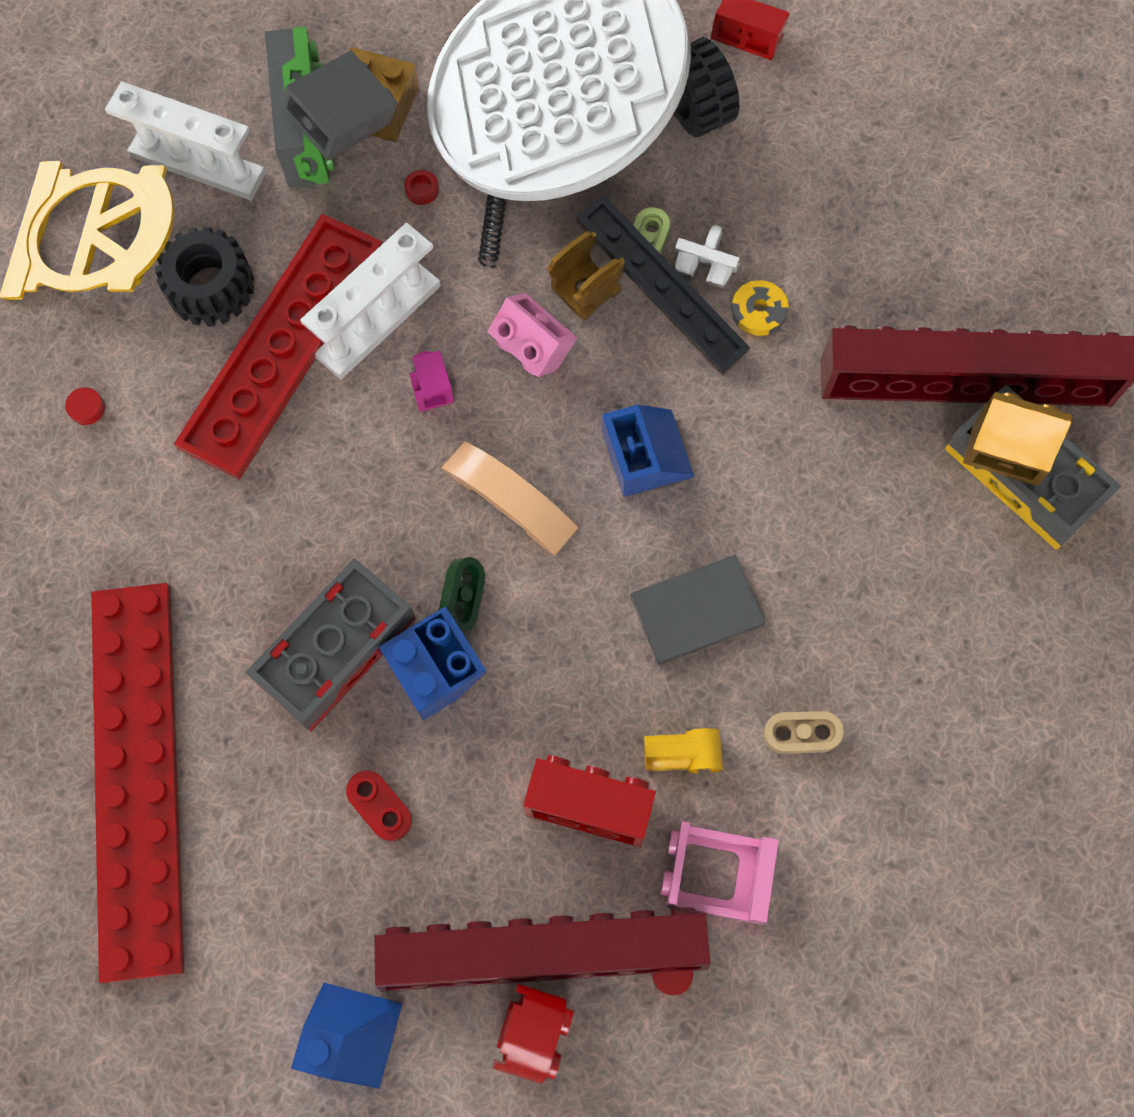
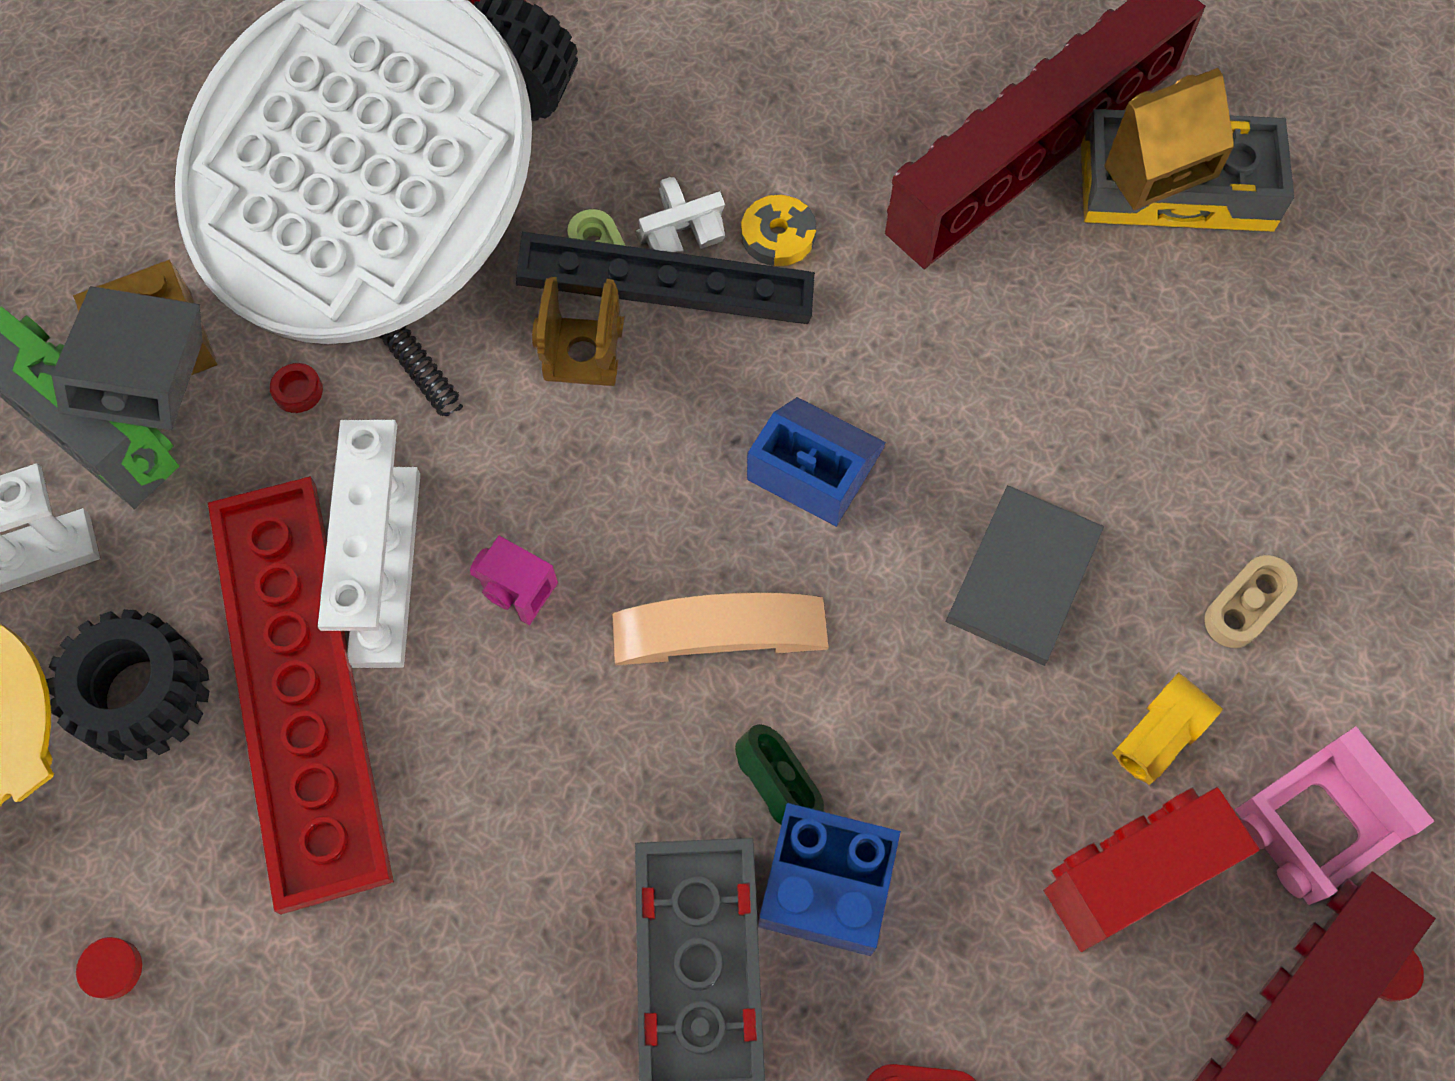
camera: 45 degrees left, 5 degrees down
bright pink brick [487,293,577,377] -> none

